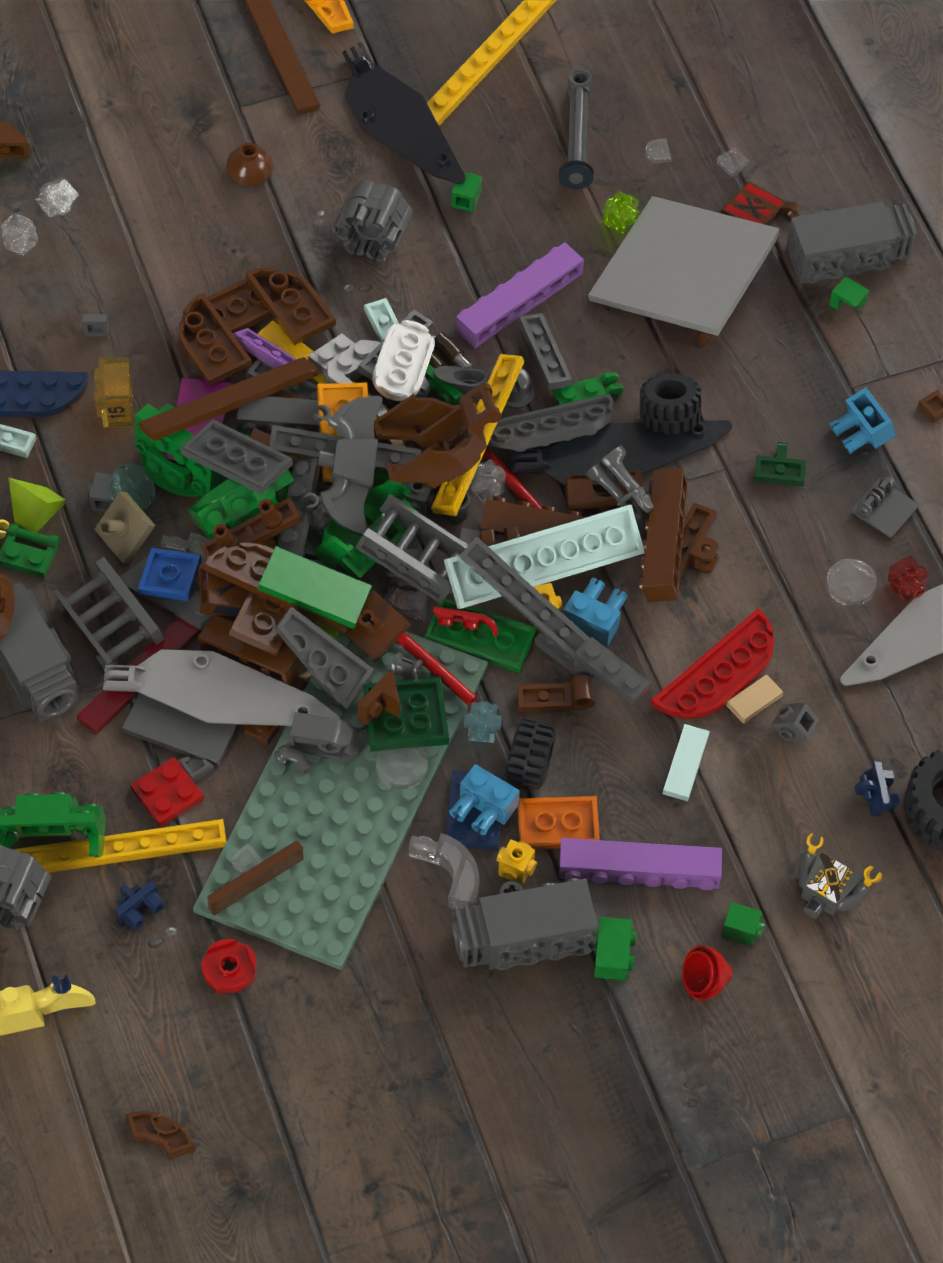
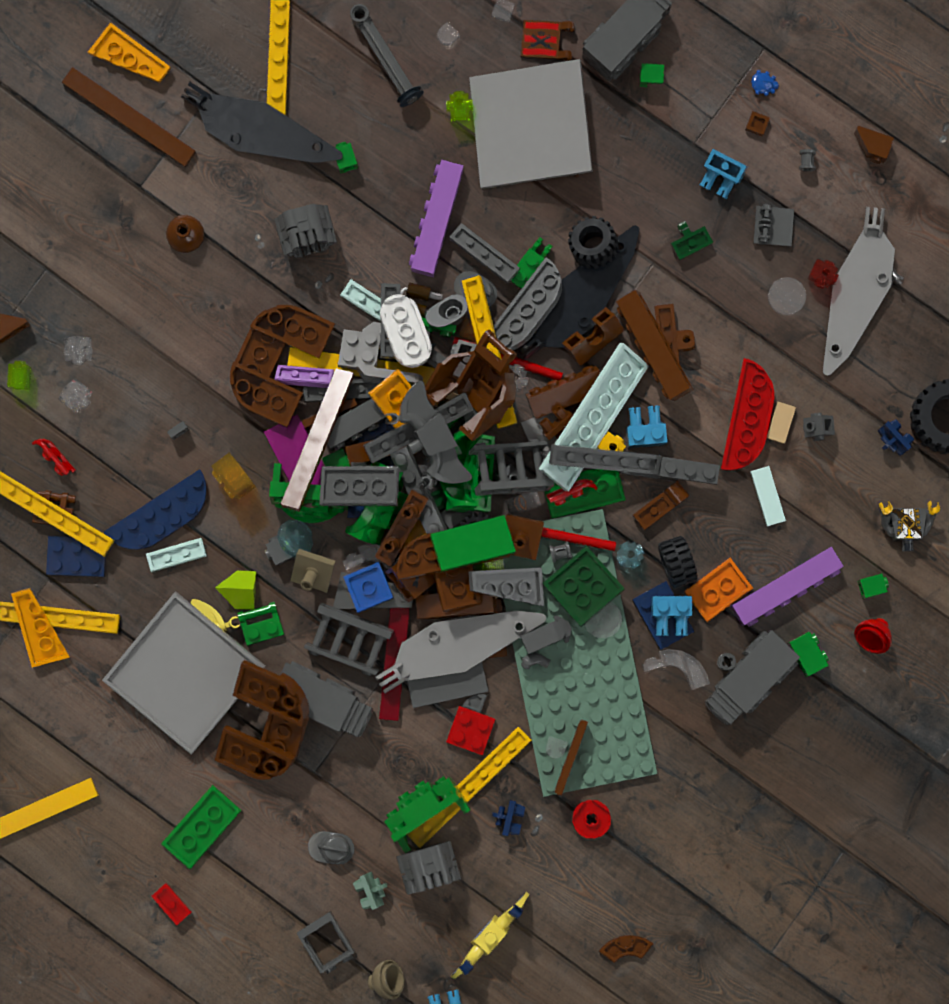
camera: 30 degrees left, 25 degrees up
reddish brown slope [358,671,400,725] -> none
yellow brick [496,839,537,886] -> none
dark grey piece [586,445,654,522] -> none

